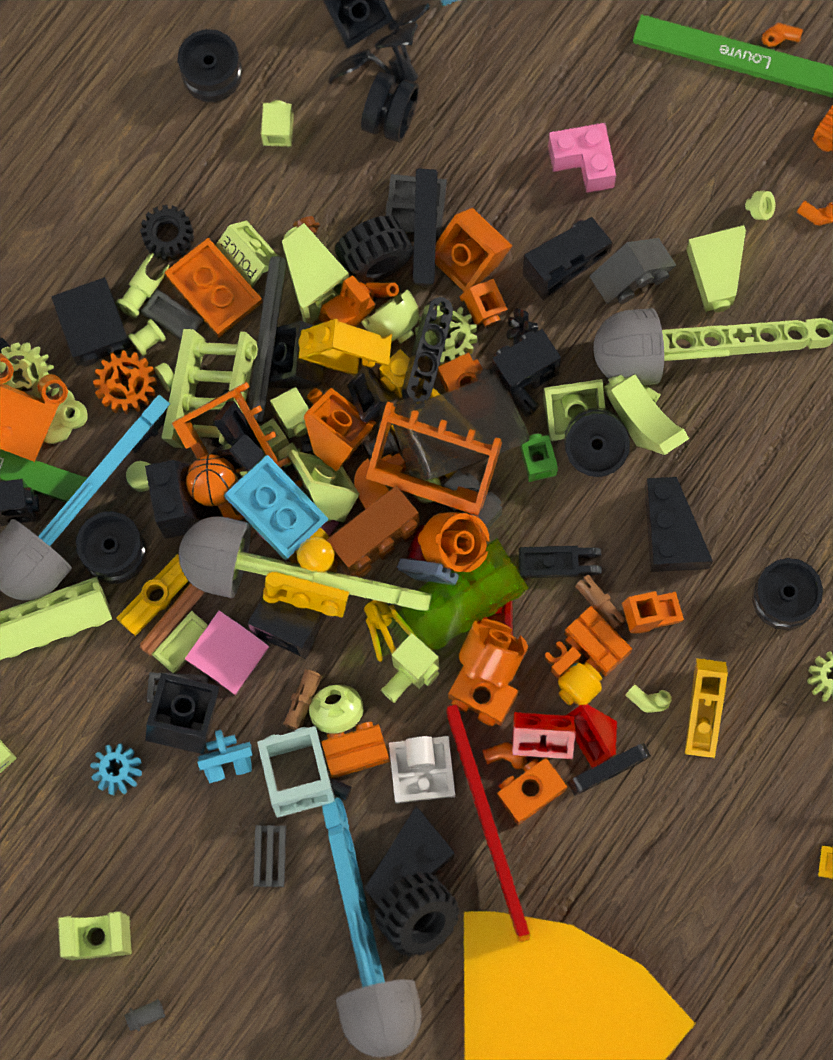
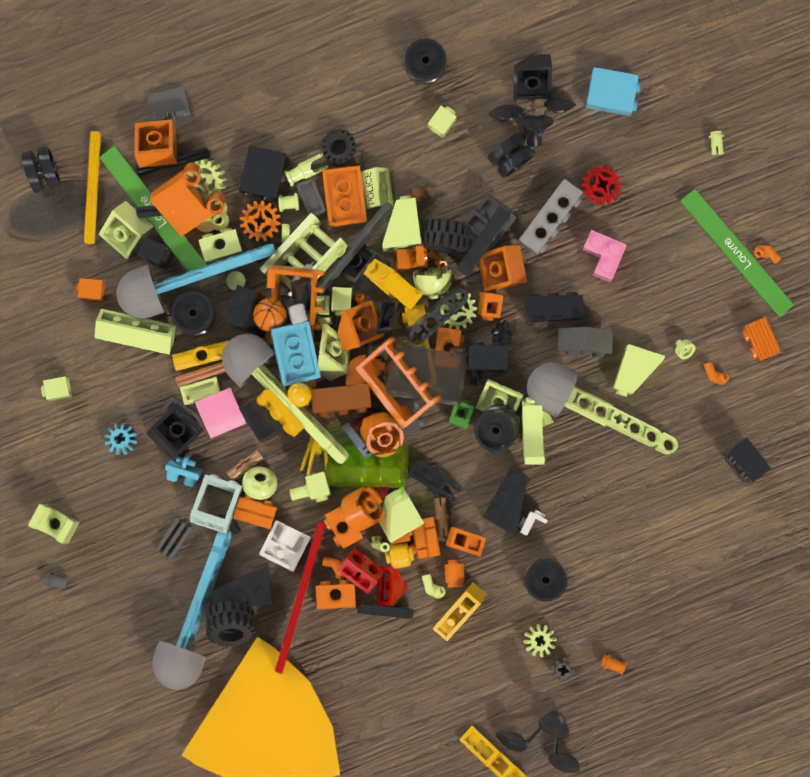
camera: 30 degrees right, 10 degrees up
none -> yellowish green brick [199,228,243,264]
none -> yellowish green arm [371,536,390,552]
none -> yellowish green slope [379,486,424,543]
none -> orange brick [444,560,465,588]
none -> light grey brick [518,179,583,255]
none -> white bracket [518,510,548,536]
none -> red gear [581,164,623,207]

